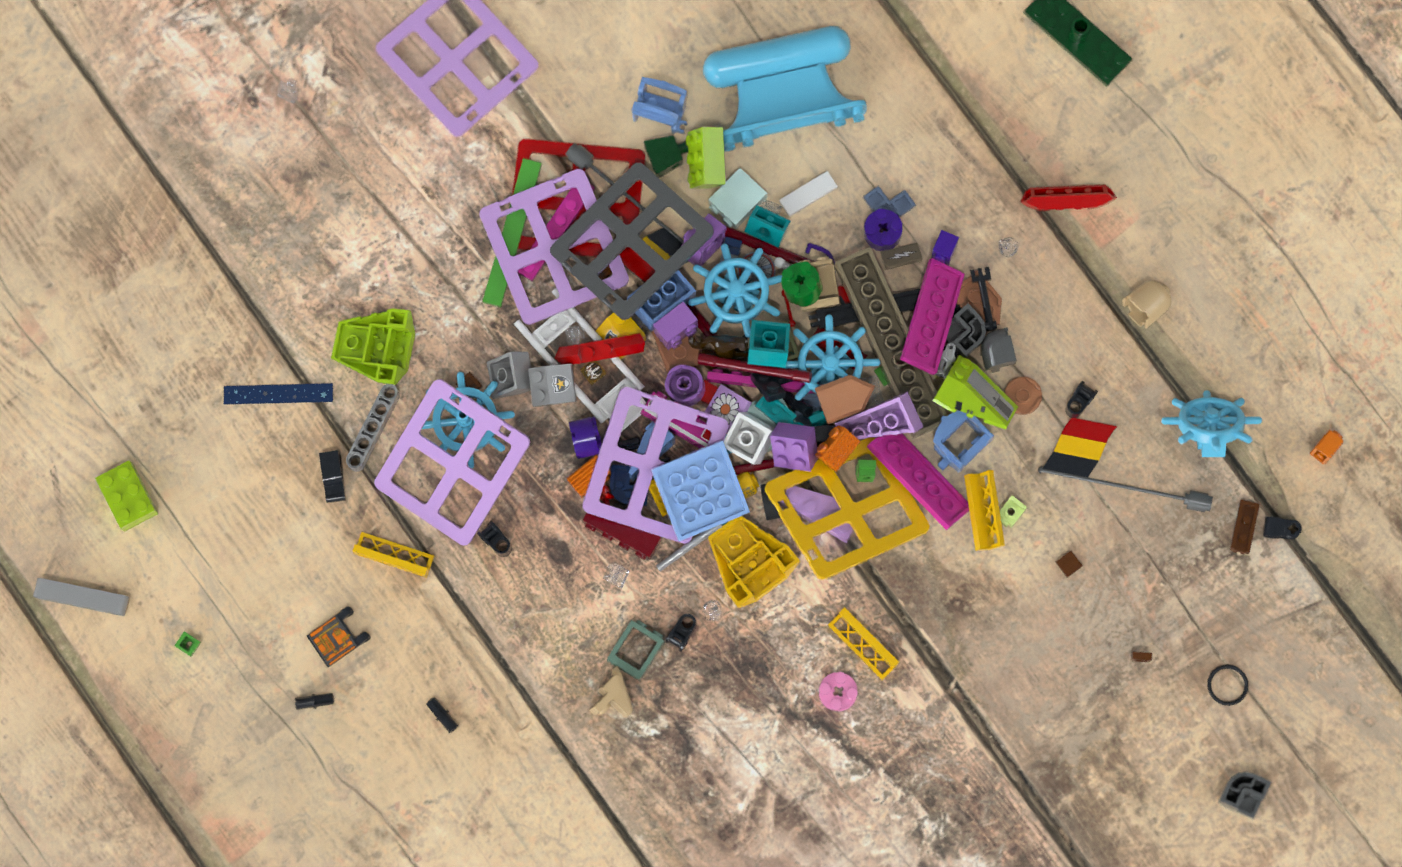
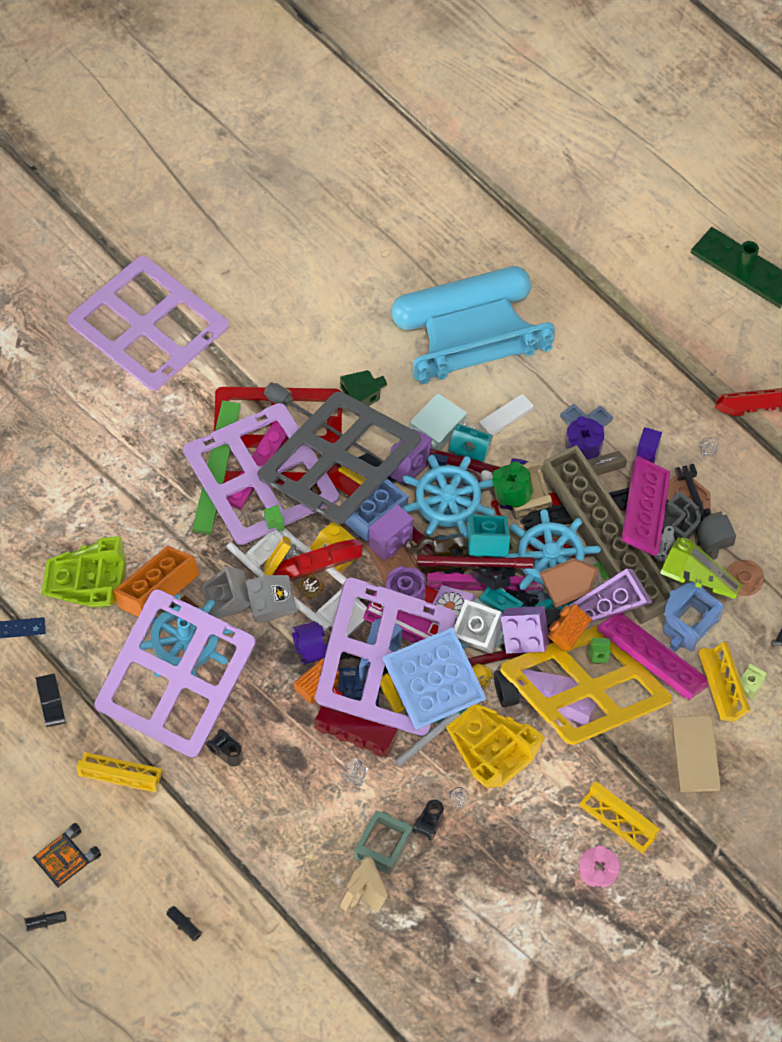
camera: 15 degrees left, 20 degrees down
light grey beam [346,384,400,472] -> none
medium blue animal [631,77,687,134] -> none
lime brick [686,127,726,189] -> none
none -> orange brick [113,546,200,617]
none -> bright green piece [264,505,285,531]
none -> yellow tile [264,536,291,575]
none -> tan tile [672,716,721,792]

